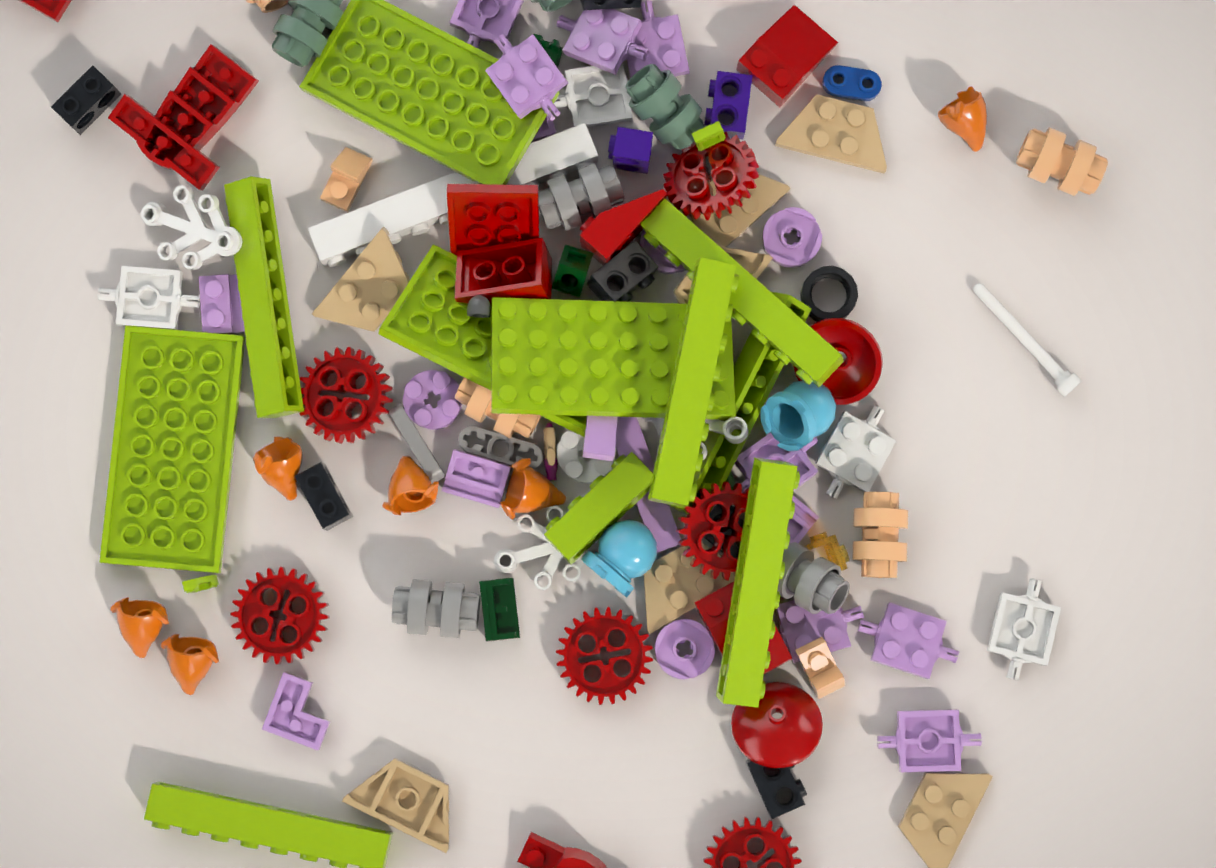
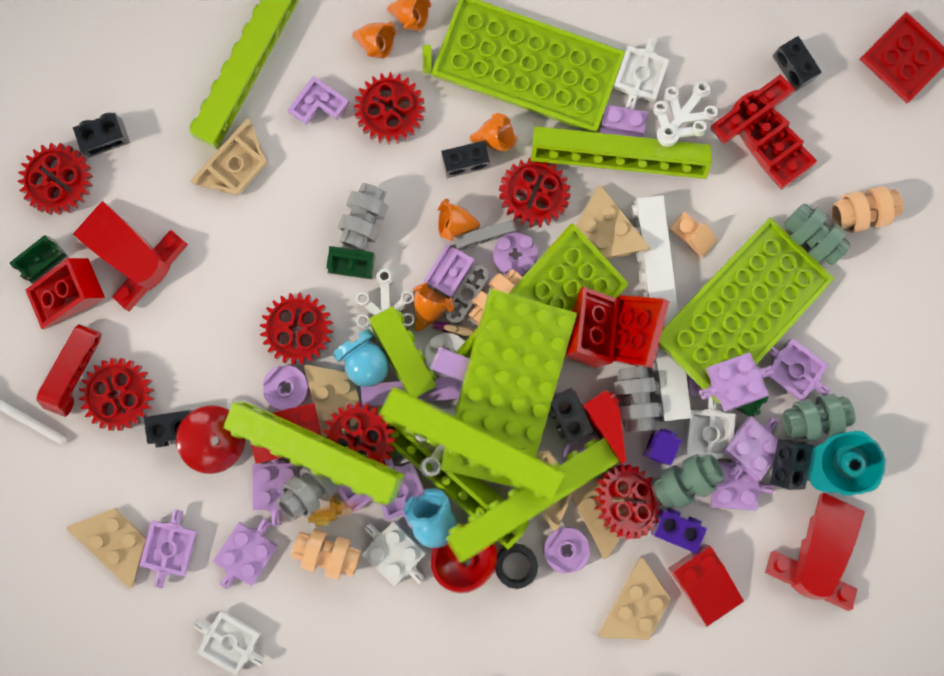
camera: 100 degrees right, 0 degrees up
dark grey hinge [467,295,491,318] -> none
dark green brick [552,244,594,298] -> none
lime tile [691,121,726,151] -> none
light nougat slope [795,637,845,699] -> none
blue plate [822,65,882,101] -> none

